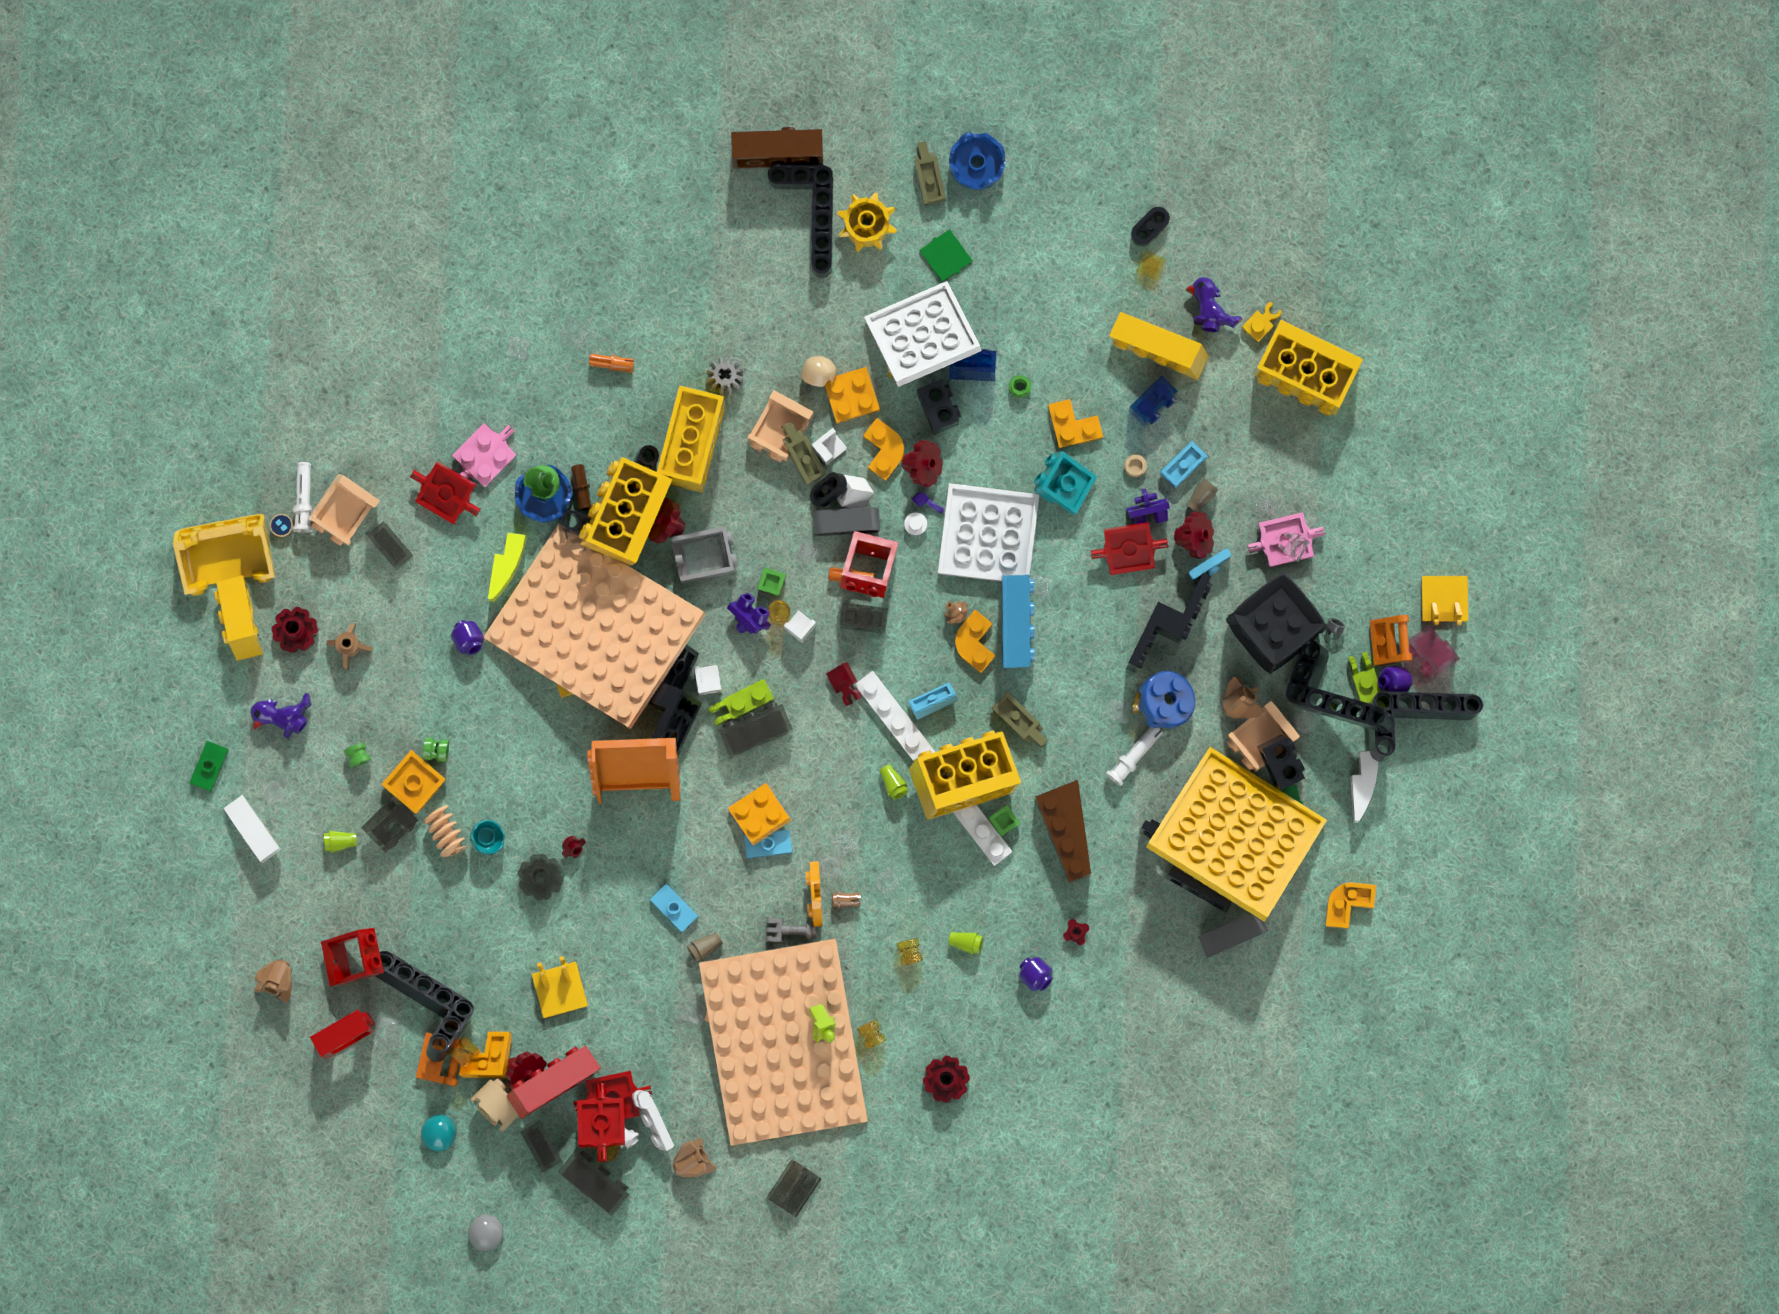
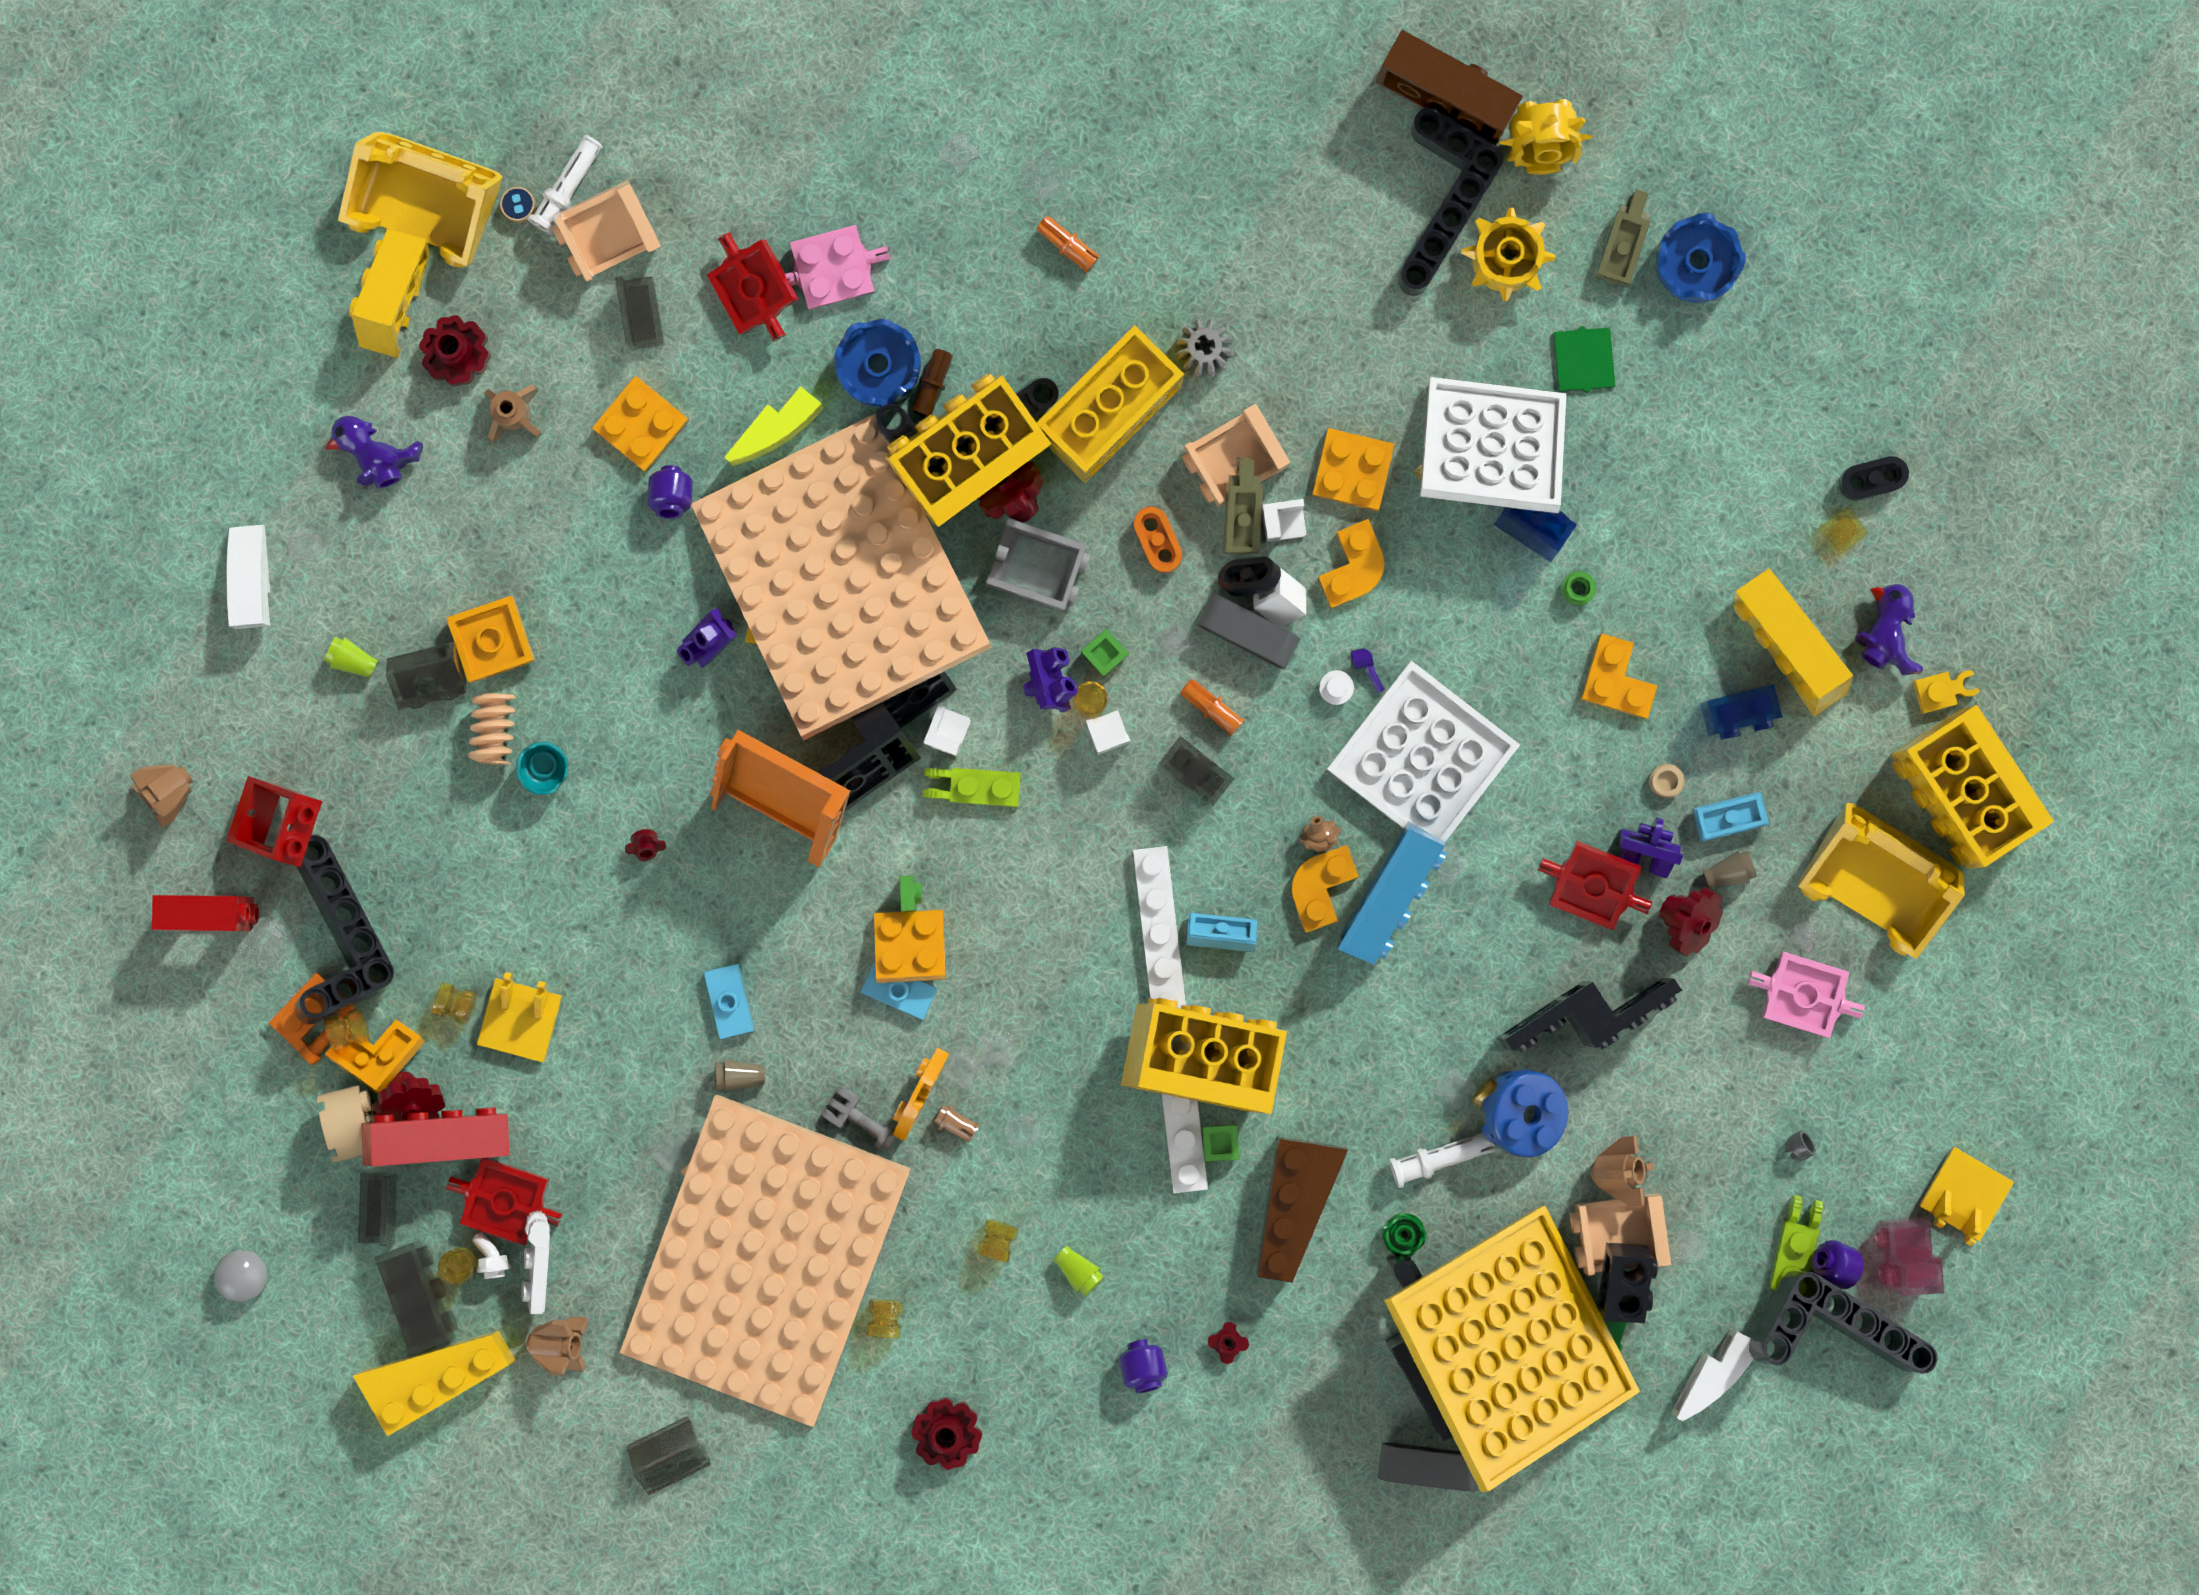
camera: 25 degrees right, 5 degrees up
green plate [189,741,229,792] -> none
bright green wheel [344,742,371,768] -> none
teal hair [421,1114,457,1151] -> none
bright green wheel [423,737,449,763] -> none
clear smoke plant [517,854,564,901] -> none
bright green hair [523,465,560,499] -> none
red plate [577,1083,625,1162] -> none
clear smoke brick [719,703,793,758] -> none
tan hair [800,356,837,387] -> none
lime piece [809,1004,836,1043] -> none
dark red plate [826,662,862,706] -> none
red window [840,531,898,598] -> none
lime cone [879,764,909,800] -> none
dark red plant [902,440,943,487] -> none
black brick [917,379,961,435] -> none
olive hinge [991,692,1048,748] -> none
teal plate [1033,451,1097,515] -> none
medium azure plate [1188,549,1232,583] -> none
black piece [1226,572,1327,674] -> none
clear tile [1278,532,1309,562] -> none
black beam [1286,640,1394,732] -> none
light orange plate [1325,882,1376,929] -> none
orange plate [1370,615,1413,666] -> none
none -> yellow wedge [353,1330,515,1437]
none -> clear yellow wheel [432,982,477,1025]
none -> light orange plate [592,376,690,473]
none -> dark purple hips [677,608,737,668]
none -> bright green plate [899,876,923,911]
none -> orange plate [1134,506,1182,573]
none -> green plate [1382,1213,1426,1257]
none -> yellow brick [1499,99,1593,175]
none -> yellow windscreen [1798,803,1965,959]

